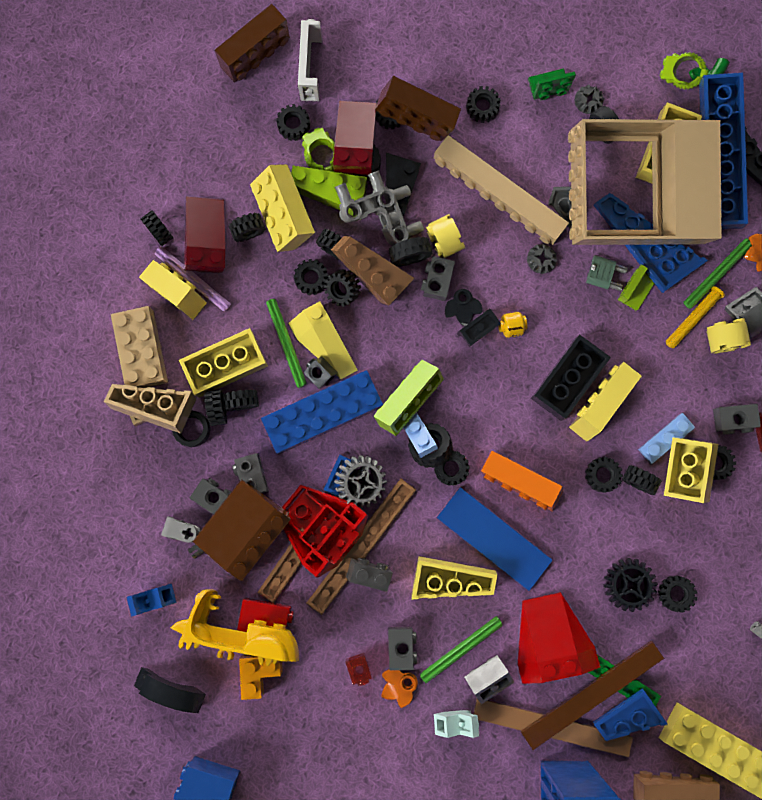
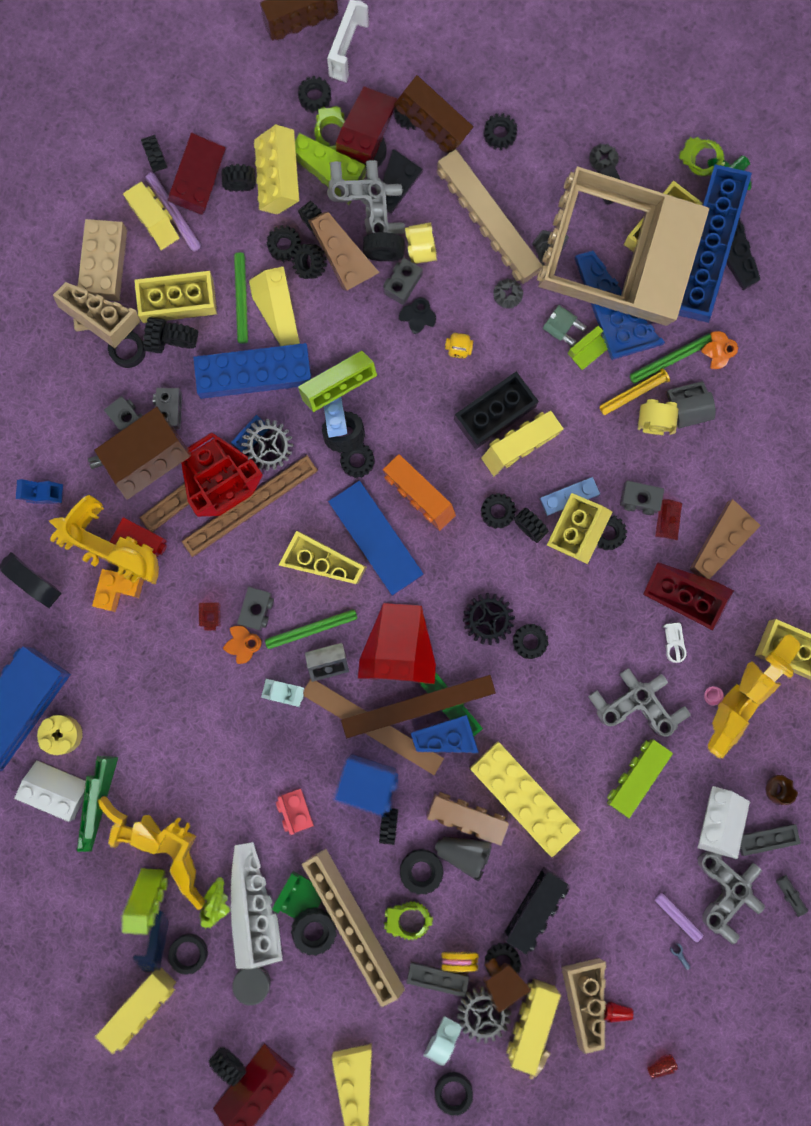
camera: 15 degrees right, 0 degrees up
light grey piece [161,516,201,543] -> none
black brick [303,357,338,389] -> none
flat silver brick [346,558,393,592] -> none
black panel [457,308,501,347] -> none
green bracket [528,68,576,100] -> none

